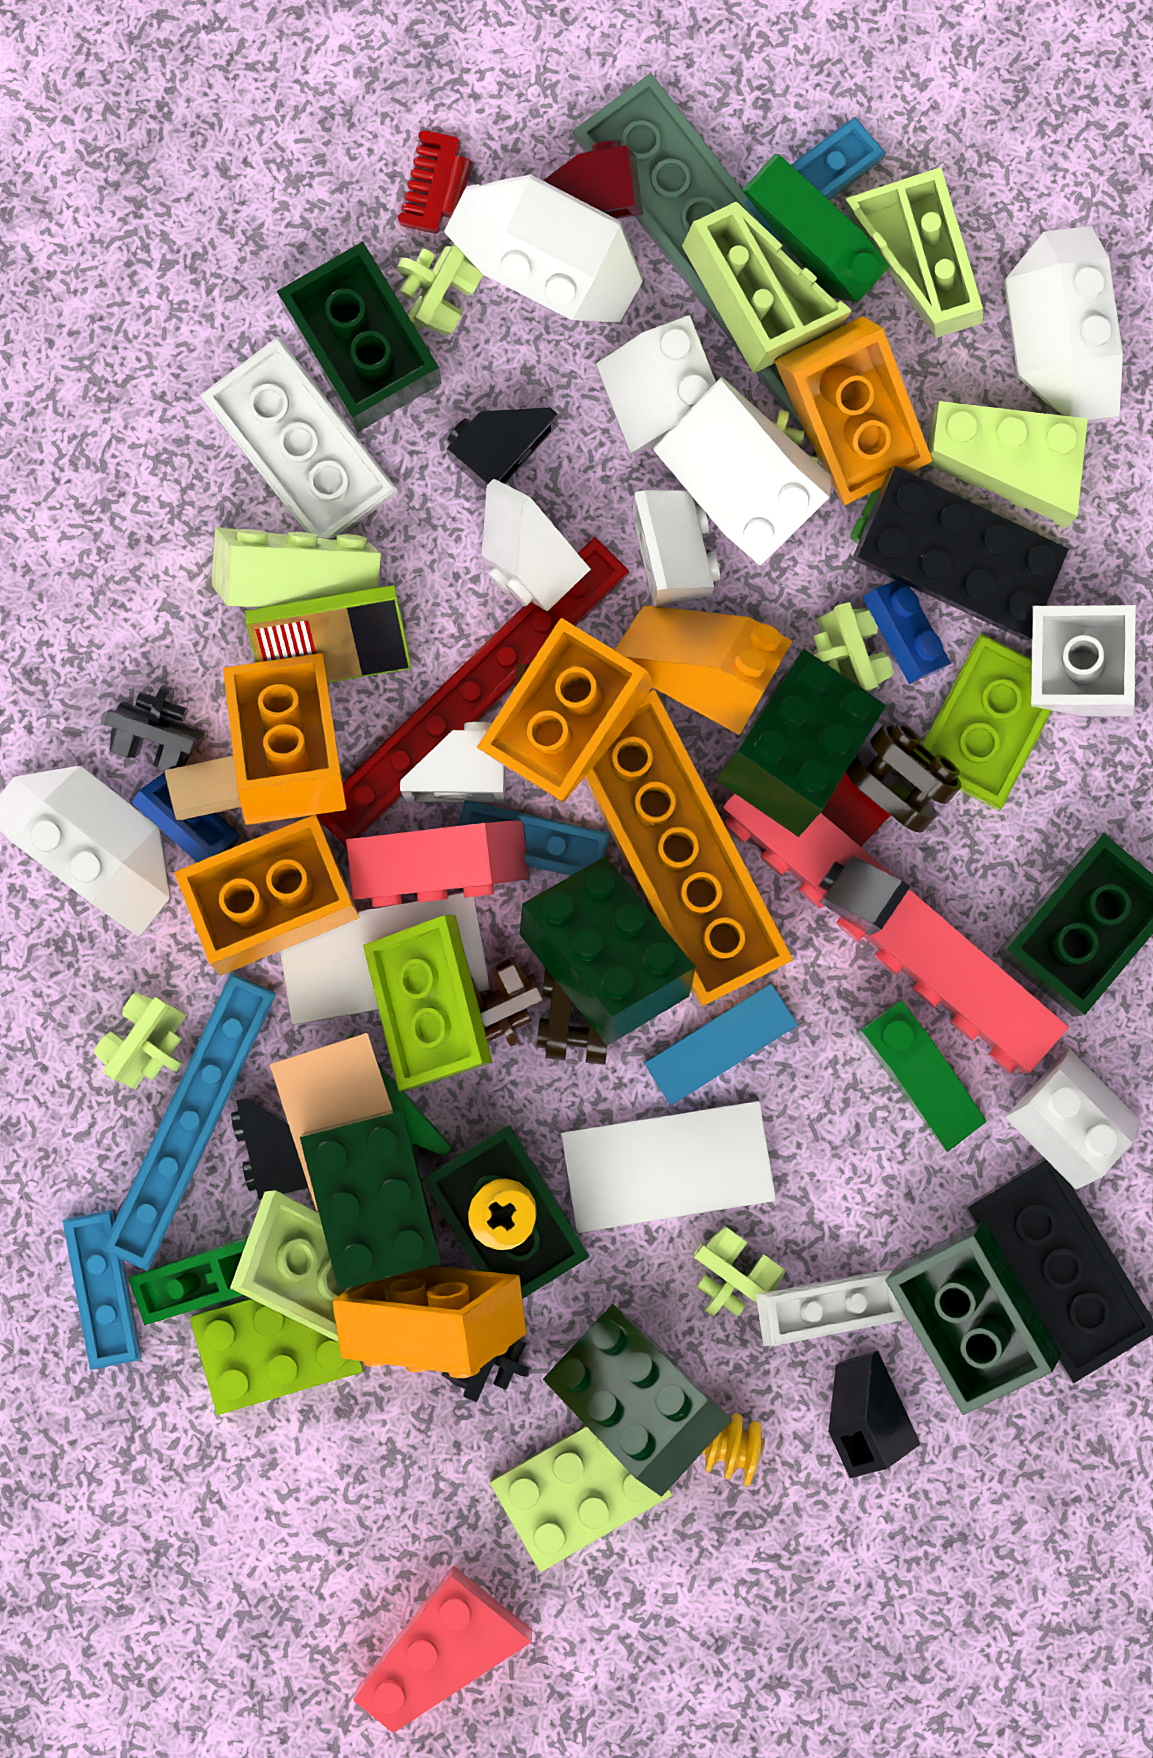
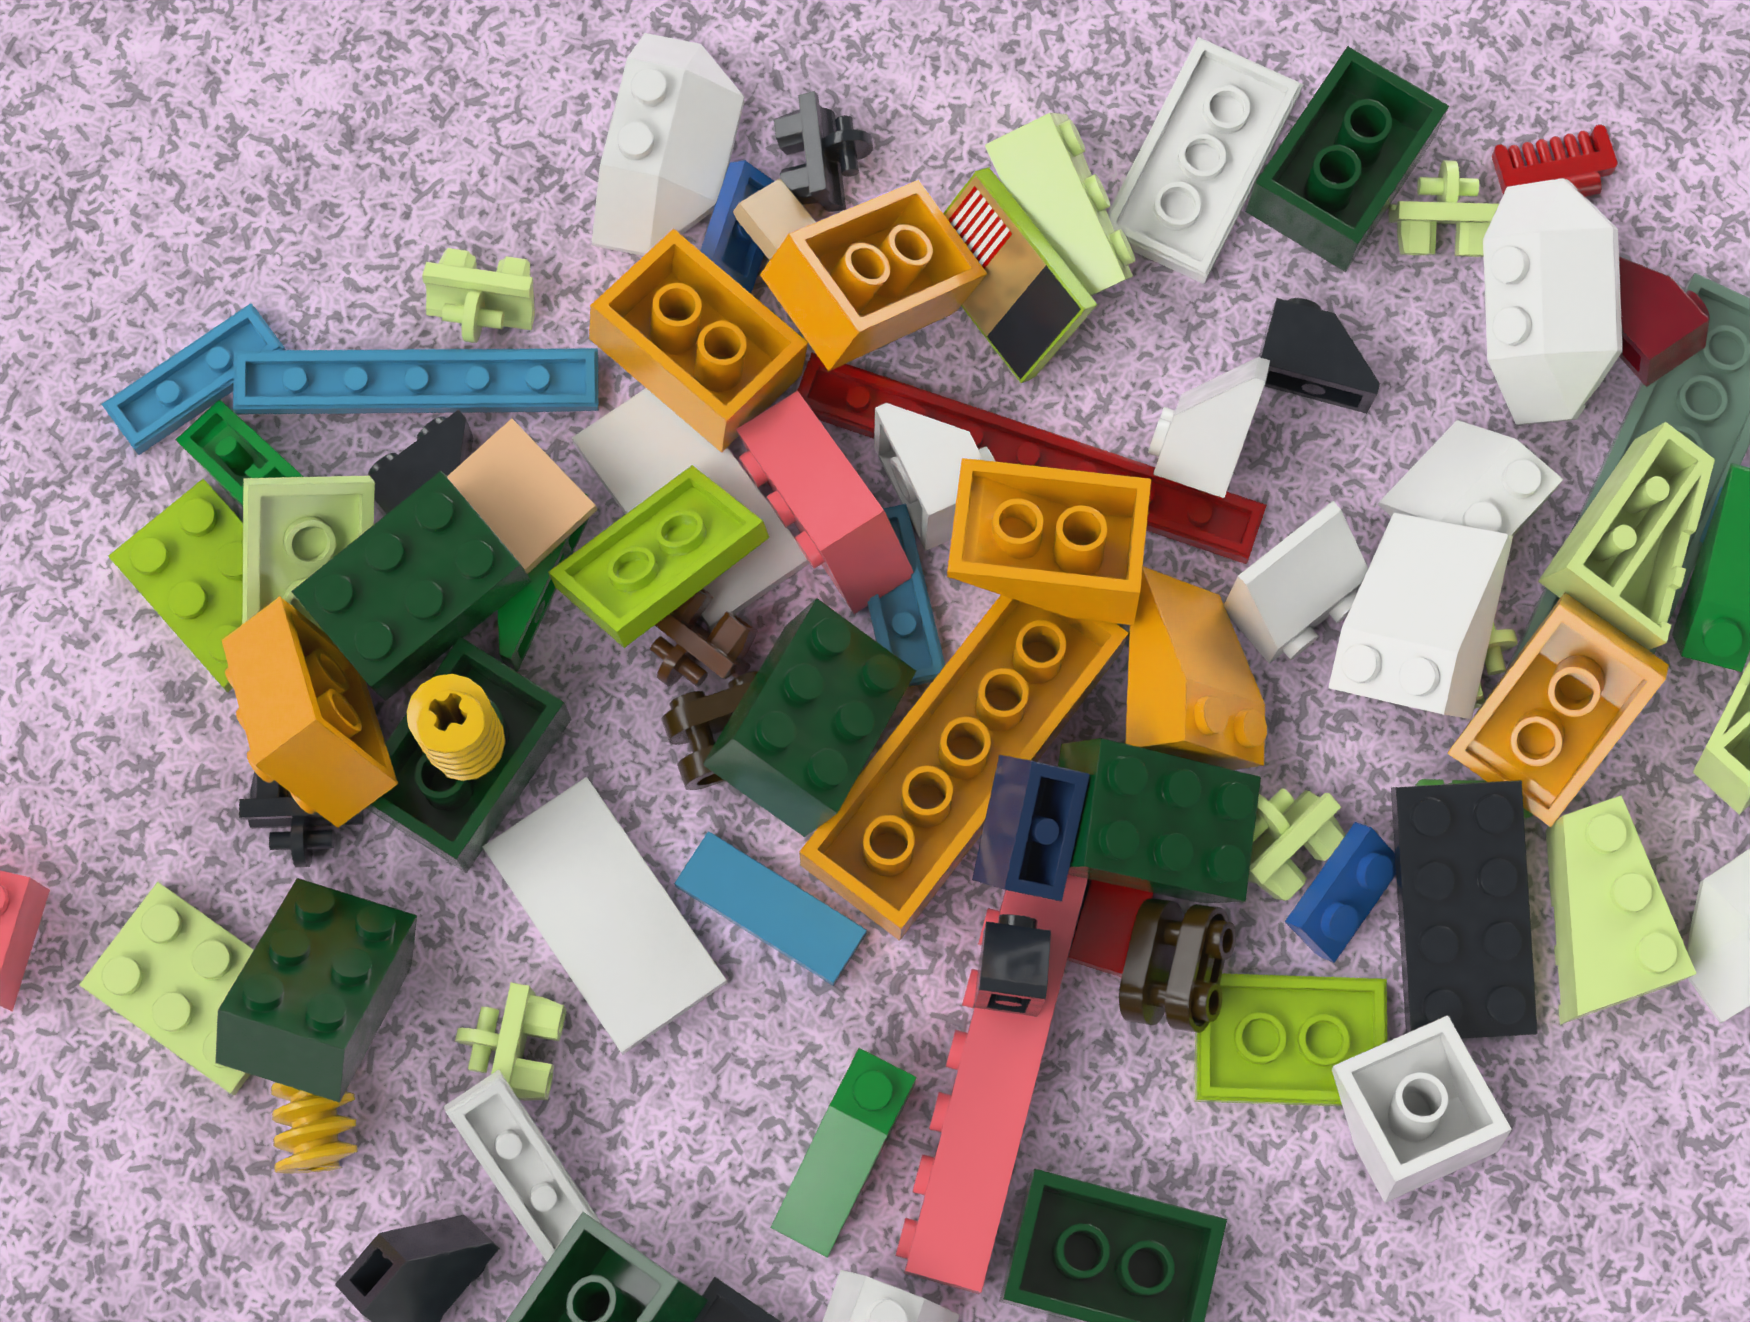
camera: 65 degrees right, 10 degrees down
none -> dark blue brick [972,755,1090,902]

